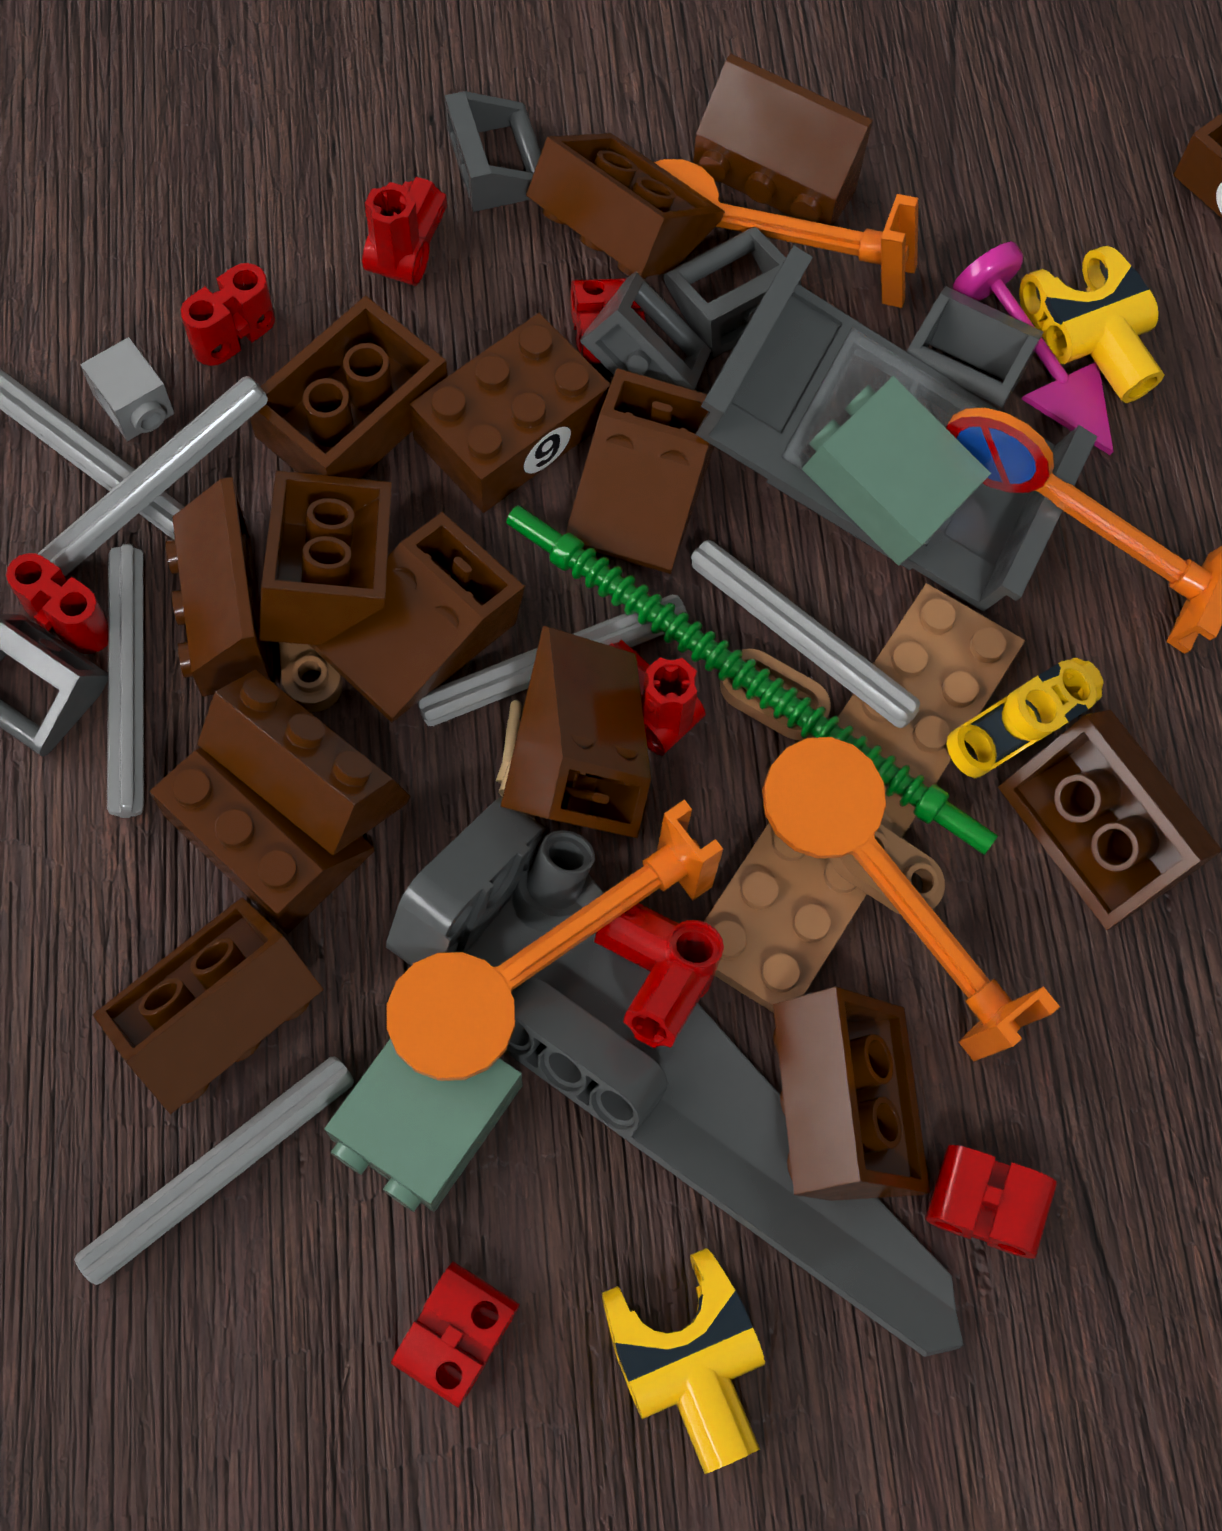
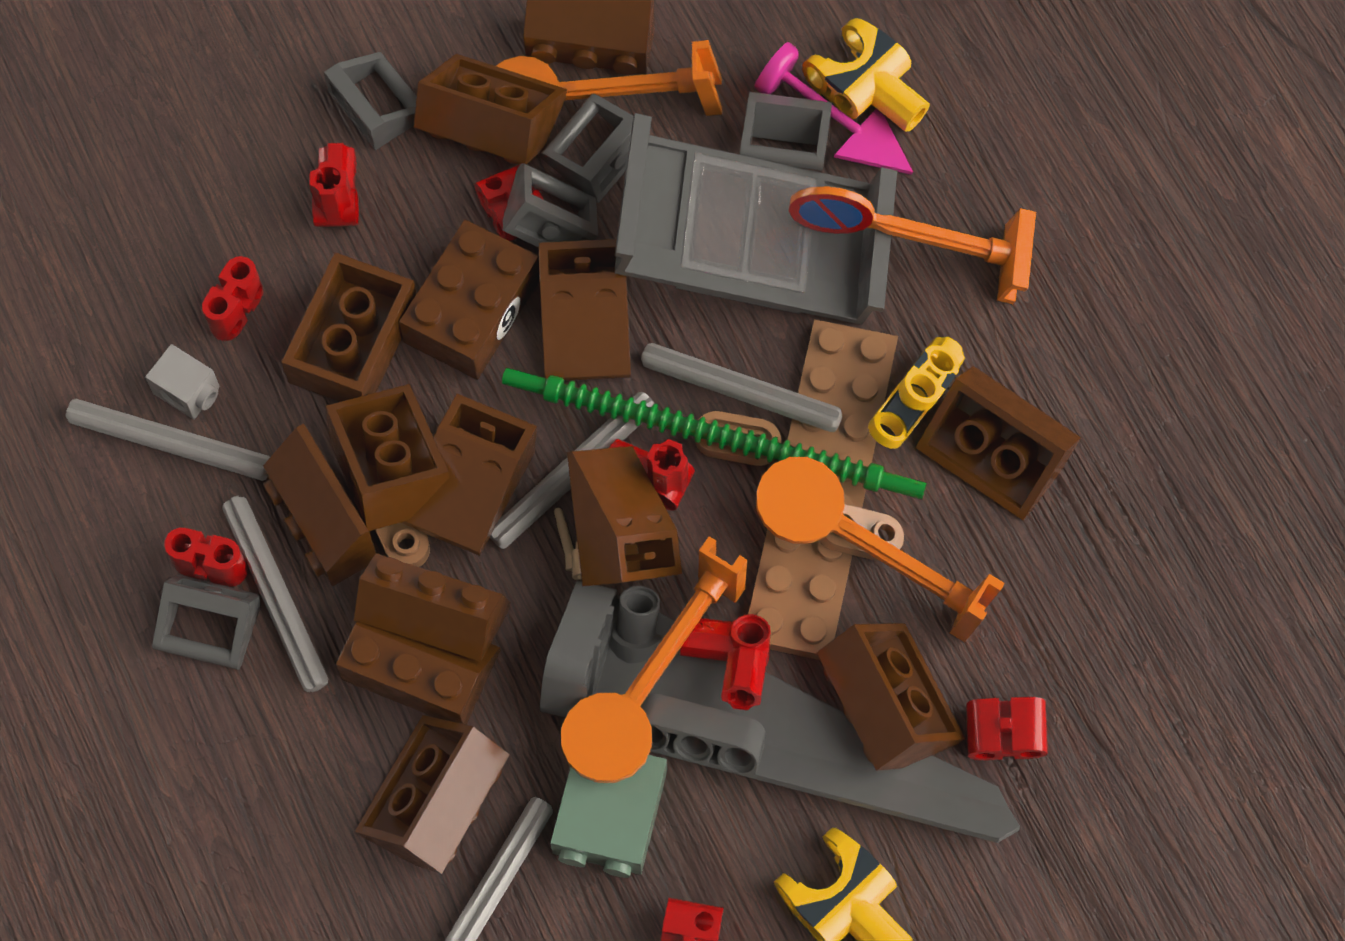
camera: 15 degrees left, 0 degrees up
light grey axle [38,376,268,576] -> none
sand green brick [801,376,991,566] -> none

